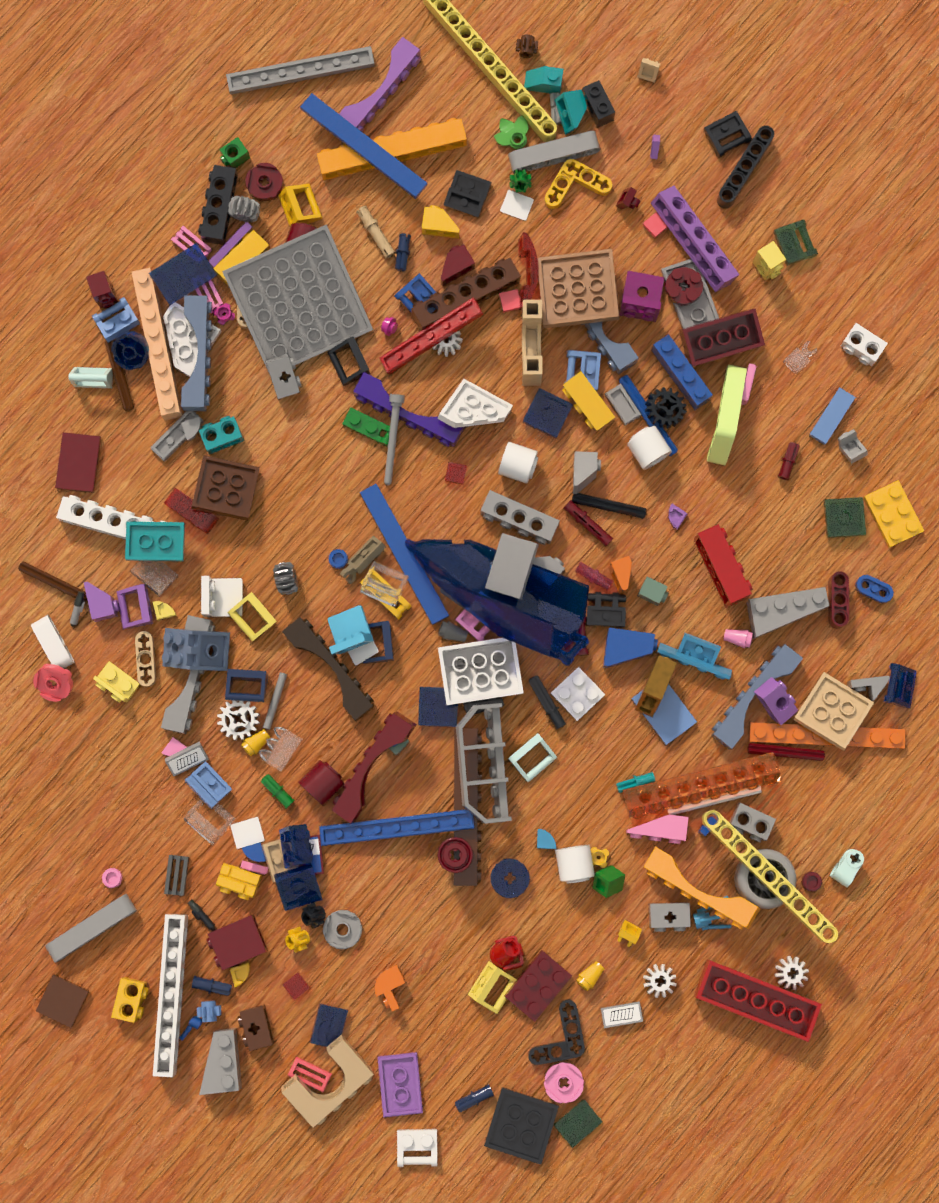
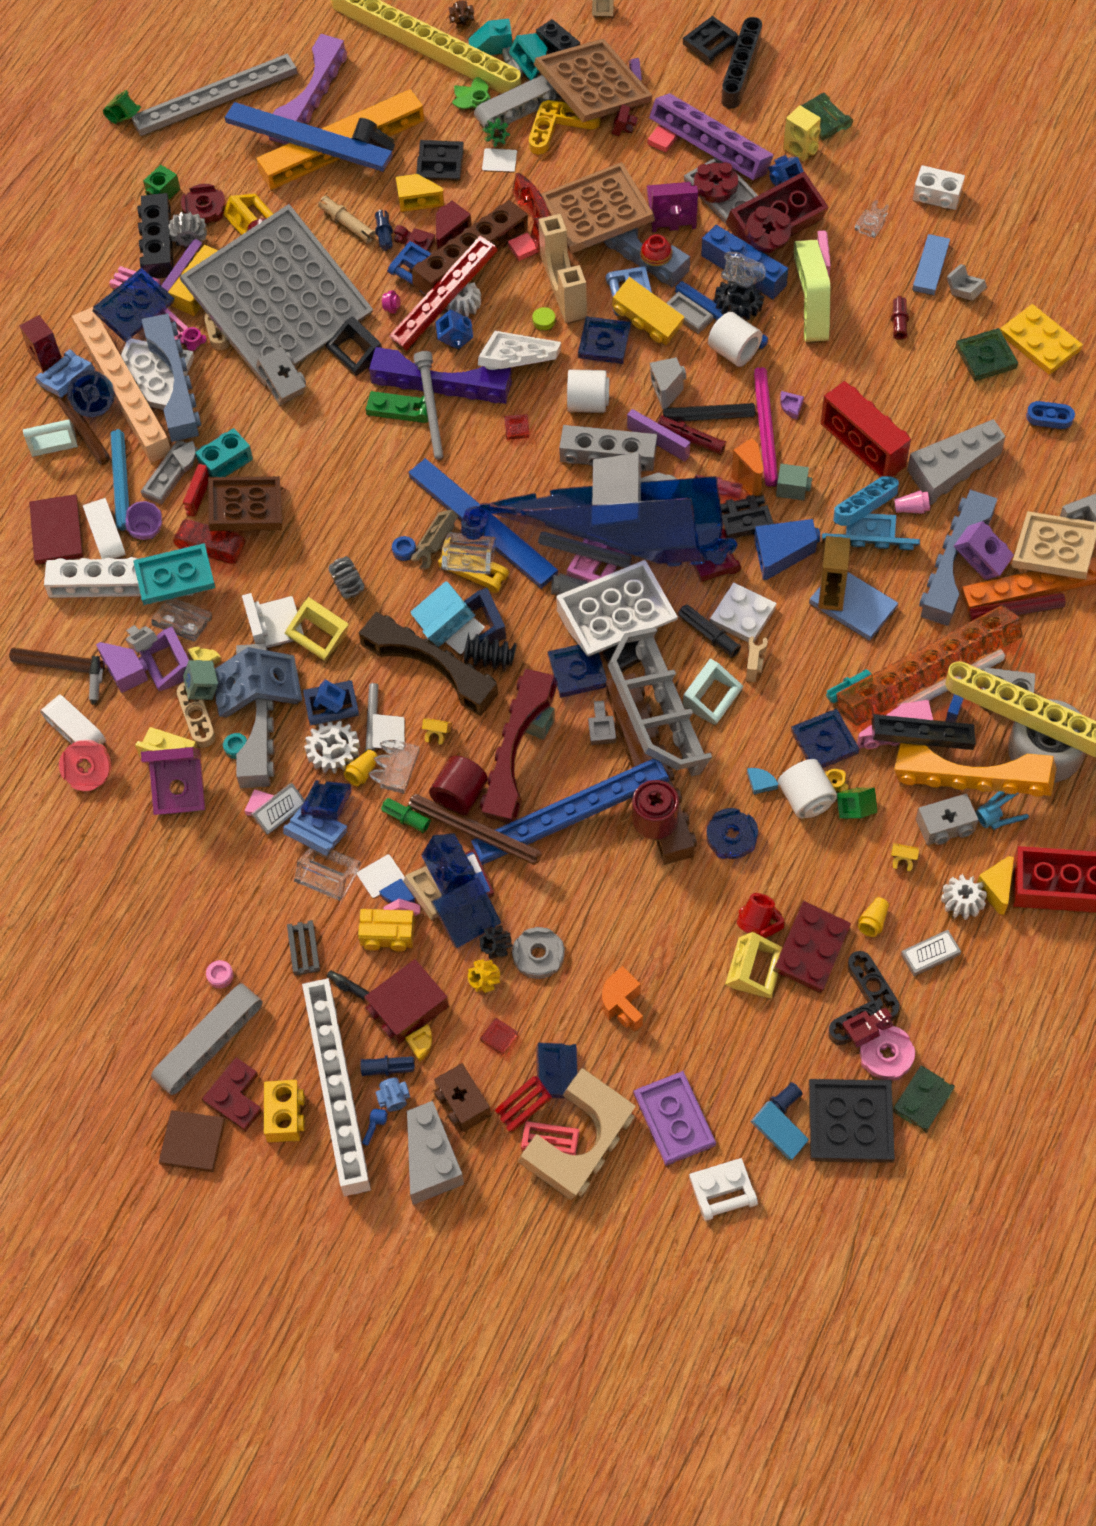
camera: 15 degrees left, 20 degrees down
dark red beam [828,571,849,629] -> none
none -> white beam [83,498,126,559]
none -> green piece [103,90,141,124]
none -> dark azure axle [110,429,129,531]
none -> light grey plate [125,625,158,653]
none -> medium lavender hair [126,501,162,540]
none -> magenta bracket [141,747,206,815]
none -> red tile [183,464,210,517]
none -> sand green brick [183,660,218,700]
none -> dark red plate [202,1057,262,1132]
none -> teal tile [223,733,247,759]
none -> clear blue plate [301,780,351,821]
none -> blue tile [314,679,346,713]
none -> black piece [352,117,395,151]
none -> white sticker [372,714,405,750]
none -> dark red plate [394,225,435,252]
none -> reddish brown axle [408,794,542,865]
none -> yellow tile [422,718,452,744]
none -> blue brick [436,309,473,349]
none -> clear blue plate [461,506,489,540]
none -> black piece [463,632,517,672]
none -> red tile [495,1076,552,1132]
none -> lime tile [532,307,555,330]
none -> medium nougat plate [534,39,653,122]
none -> flat silver plate [588,701,616,745]
none -> medium lavender tile [627,409,690,461]
none -> red piece [640,234,673,266]
none -> clear piece [721,252,766,287]
none -> dark red plate [745,206,791,253]
none -> tan plate [746,636,768,682]
none -> dark azure tile [750,1101,809,1160]
none -> dark pink axle [754,367,778,487]
none -> blue brick [768,155,804,186]
none -> clear blue plate [791,708,859,768]
none -> dark azure beam [833,476,899,526]
none -> dark red plate [842,1008,893,1048]
none -> black plate [871,714,976,750]
none -> yellow slope [977,856,1014,915]

